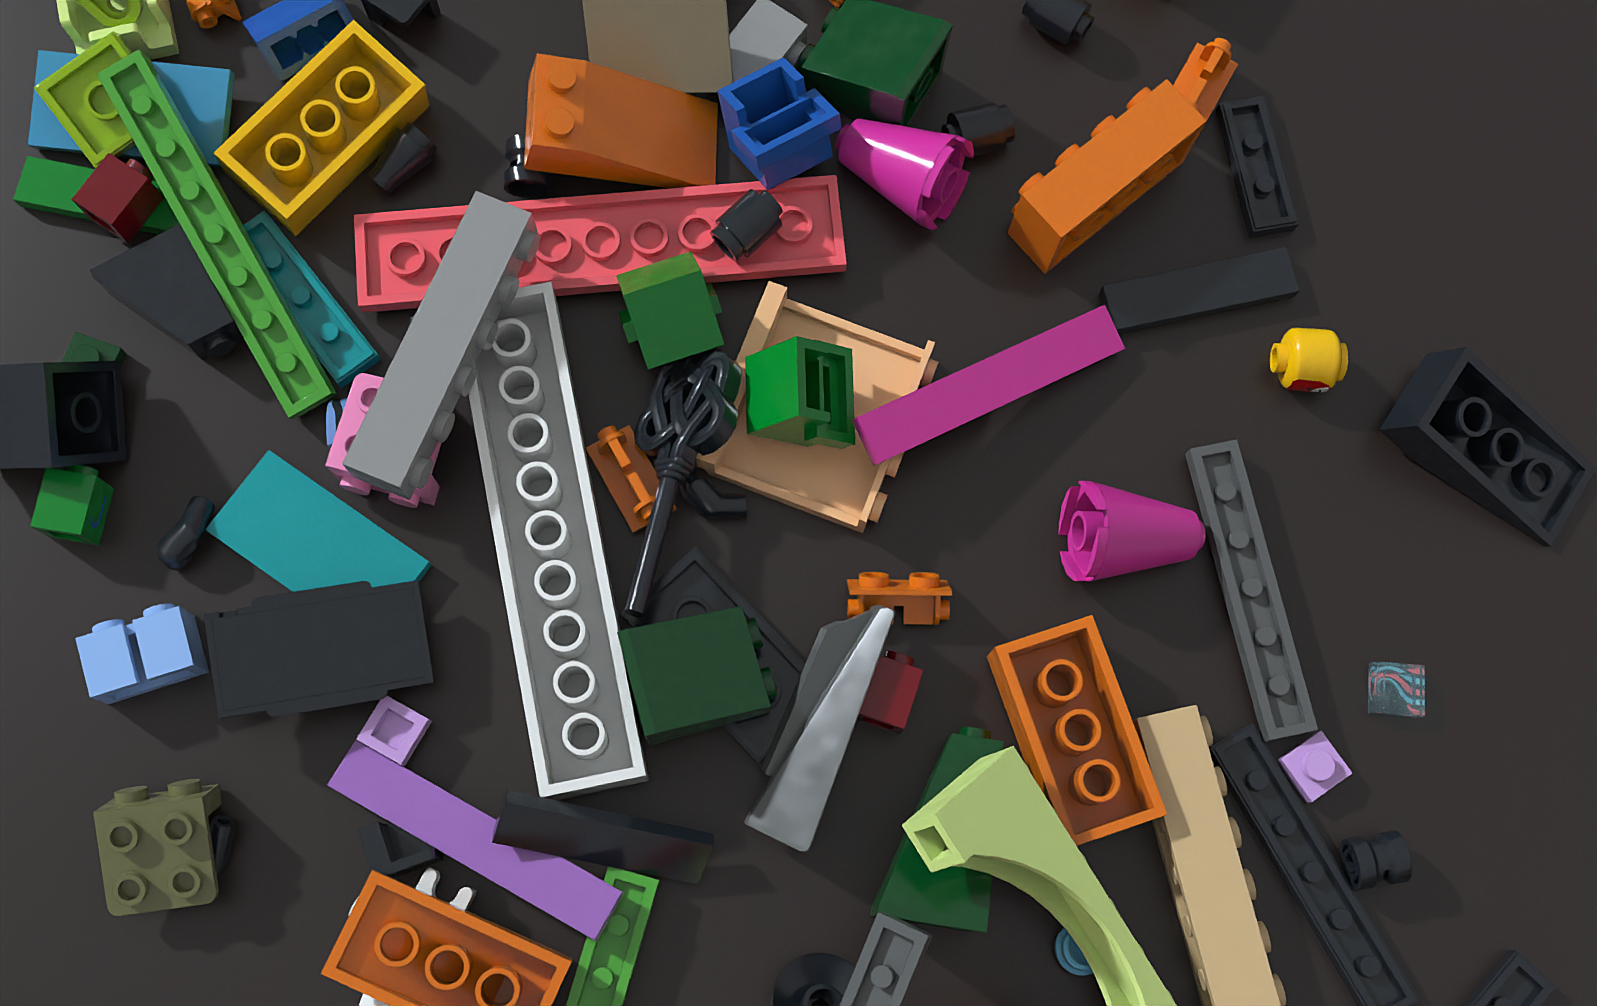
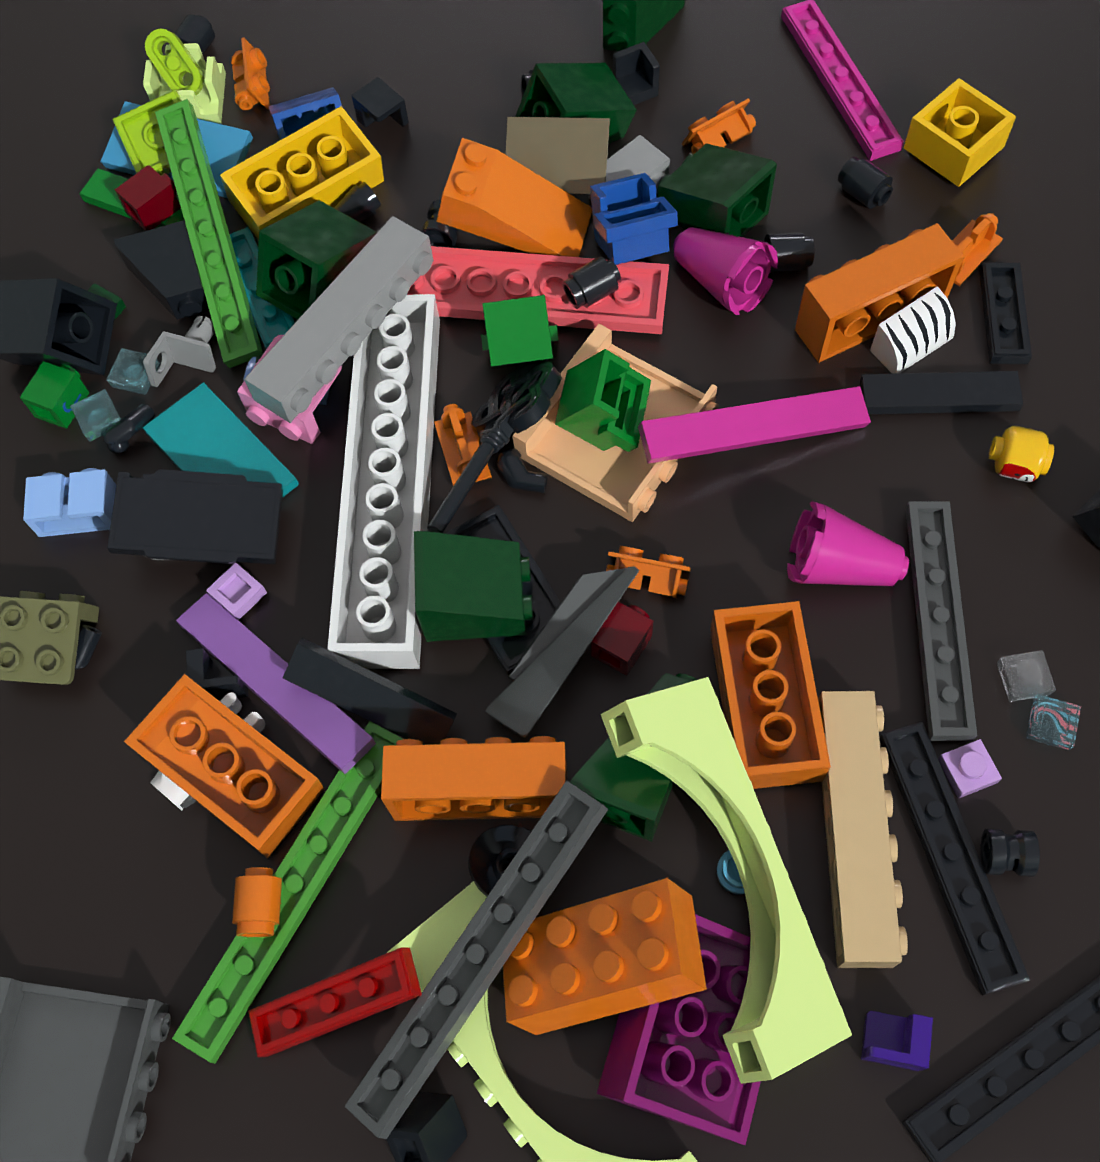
camera: 25 degrees right, 10 degrees down
none -> clear light blue plate [70,389,121,442]
none -> clear light blue plate [107,348,160,395]
none -> light grey bracket [143,316,216,387]
none -> dark green slope [256,200,377,320]
none -> orange brick [381,736,568,821]
none -> white brick [870,286,956,374]
none -> clear plate [997,650,1056,702]

